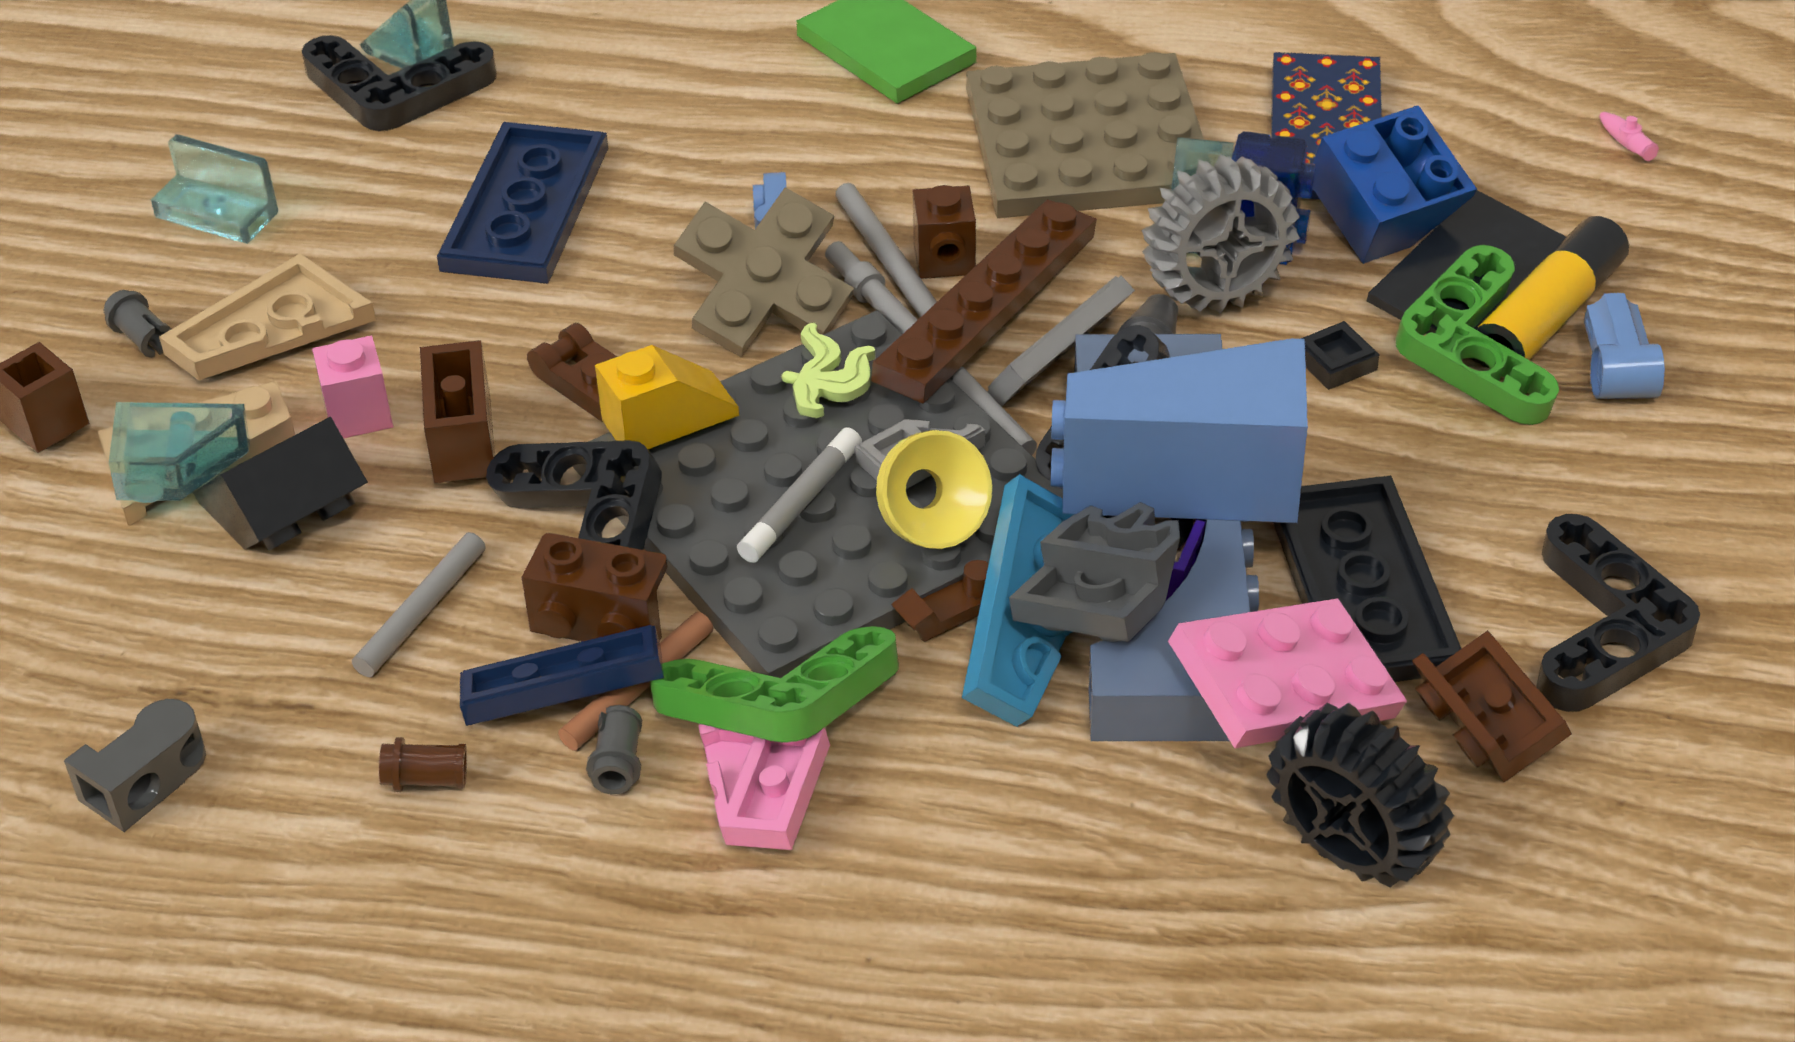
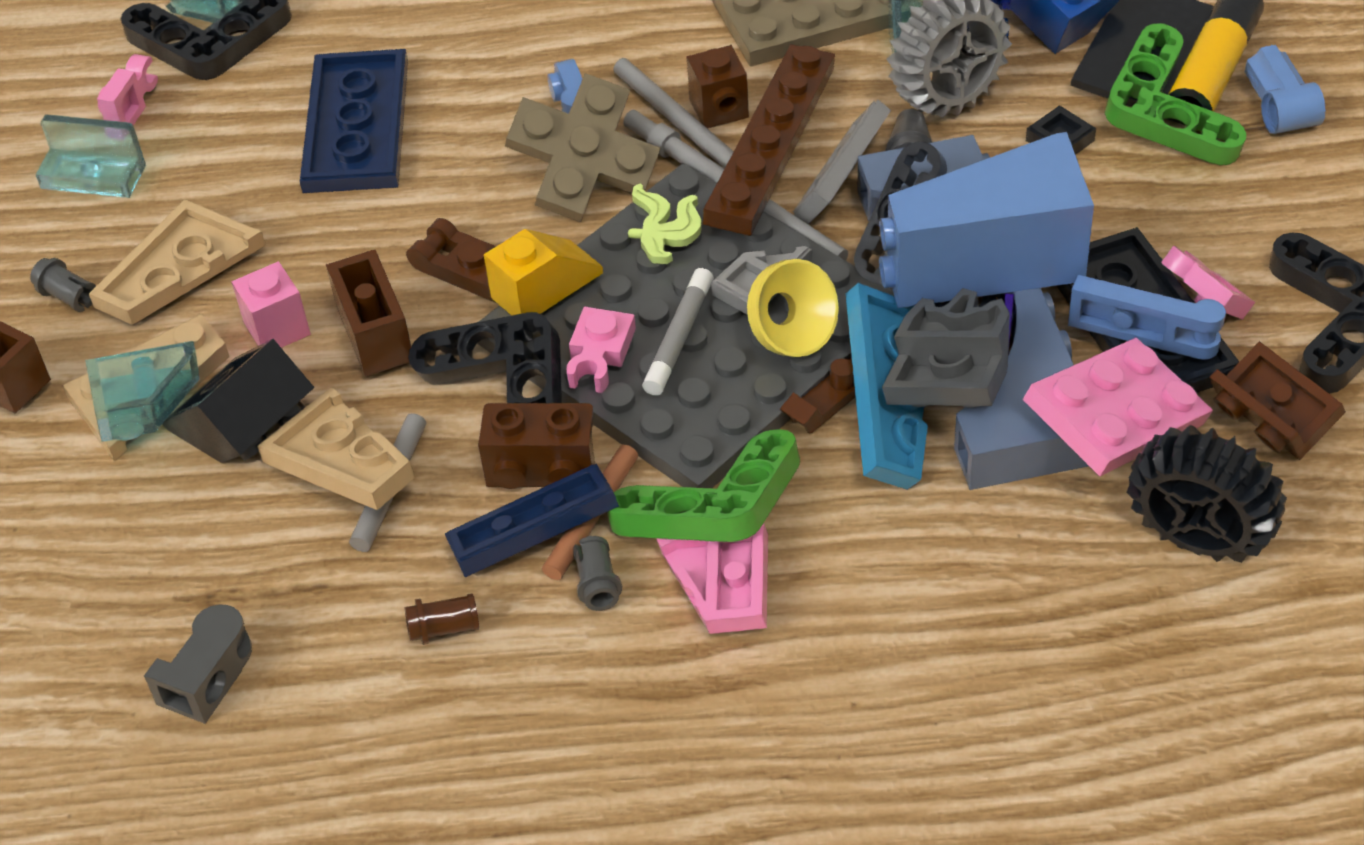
camera: 10 degrees left, 5 degrees up
none -> bright pink plate [97,54,158,137]
none -> tan wing [257,386,415,510]
none -> bright pink plate [567,307,636,393]
none -> medium blue plate [1068,275,1226,359]
none -> bright pink plate [1161,245,1256,319]

